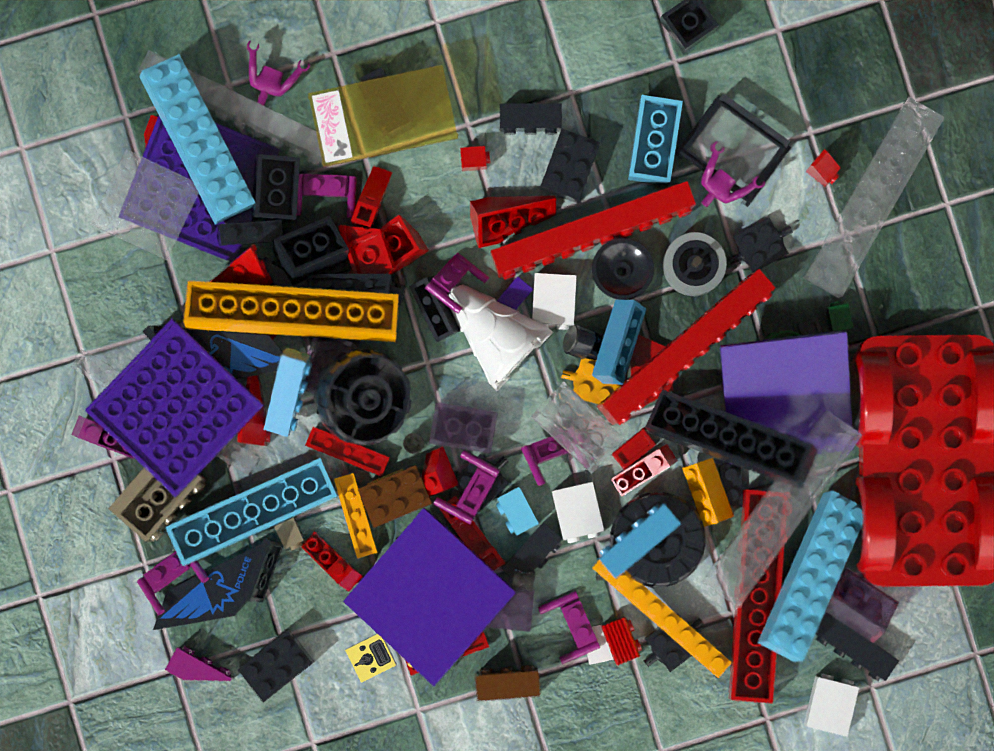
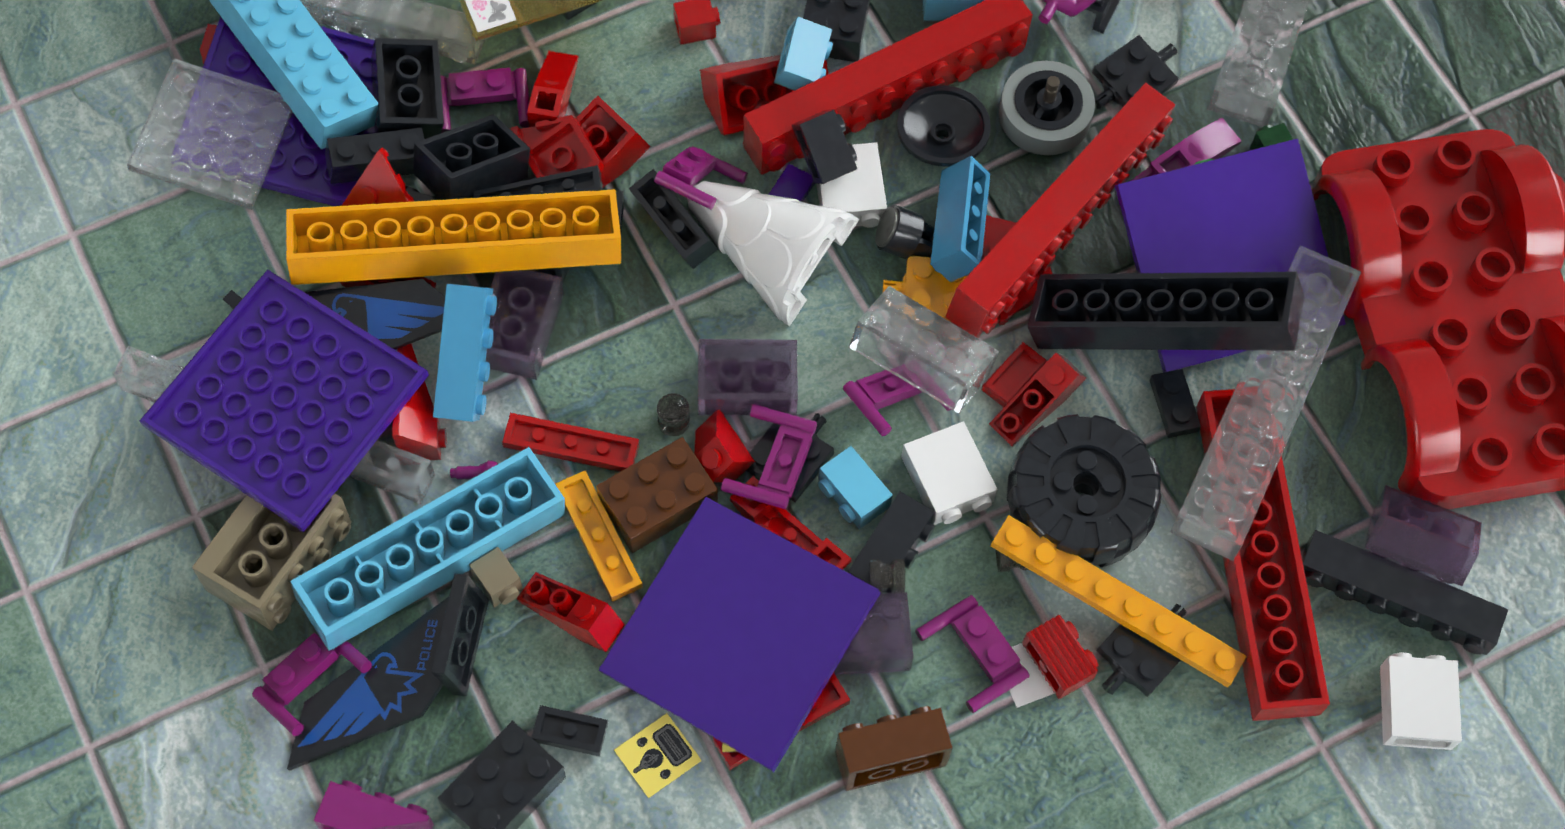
camera: 15 degrees left, 20 degrees down
magenta slope [71,415,134,459] -> none
black wheel [314,349,412,445] -> none
dark azure brick [599,504,680,579] -> none
light orange brick [682,458,734,527] -> none
medium azure brick [758,491,863,662] -> none
none -> magenta piece [450,460,498,480]
none -> black plate [531,705,608,757]
none -> medium azure brick [774,16,833,90]
none -> black brick [792,110,857,184]
none -> magenta slope [1131,118,1242,181]

